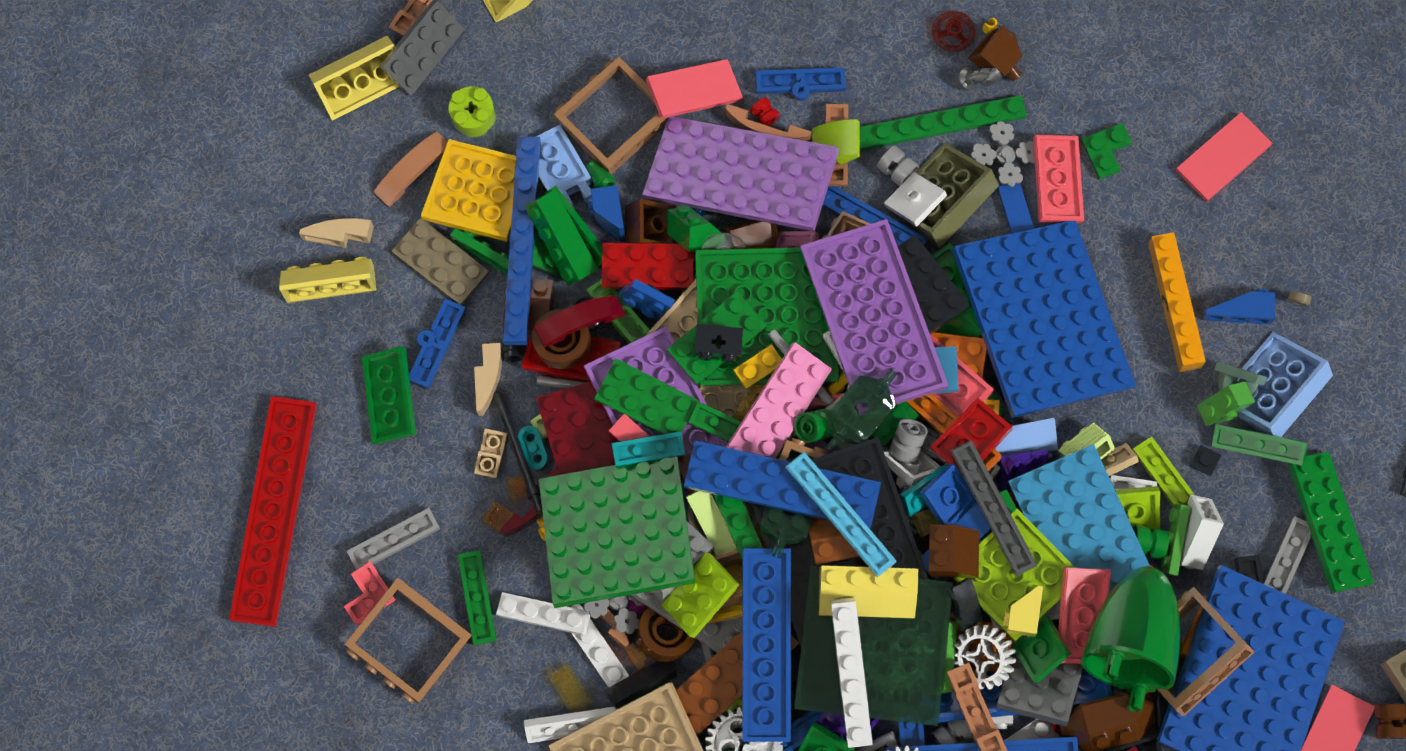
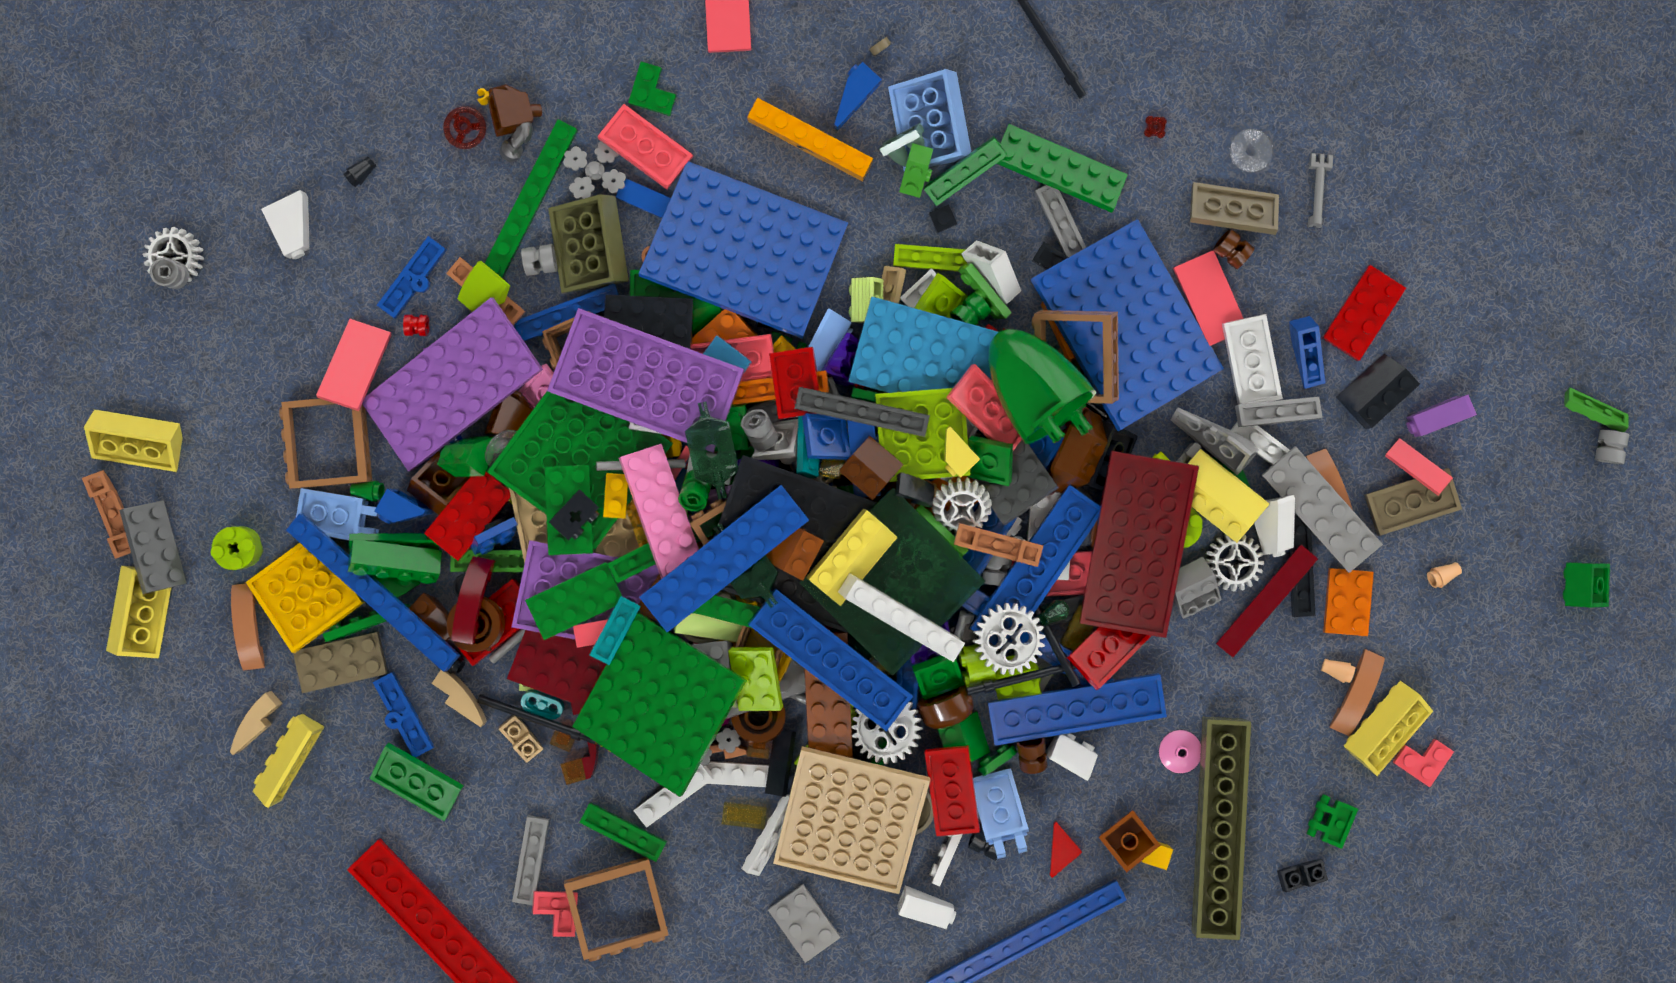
camera: 60 degrees left, 15 degrees up
nougat slope [726,104,811,142] -> none
medium azure tile [786,452,897,578] -> none
white plate [884,172,947,227] -> none

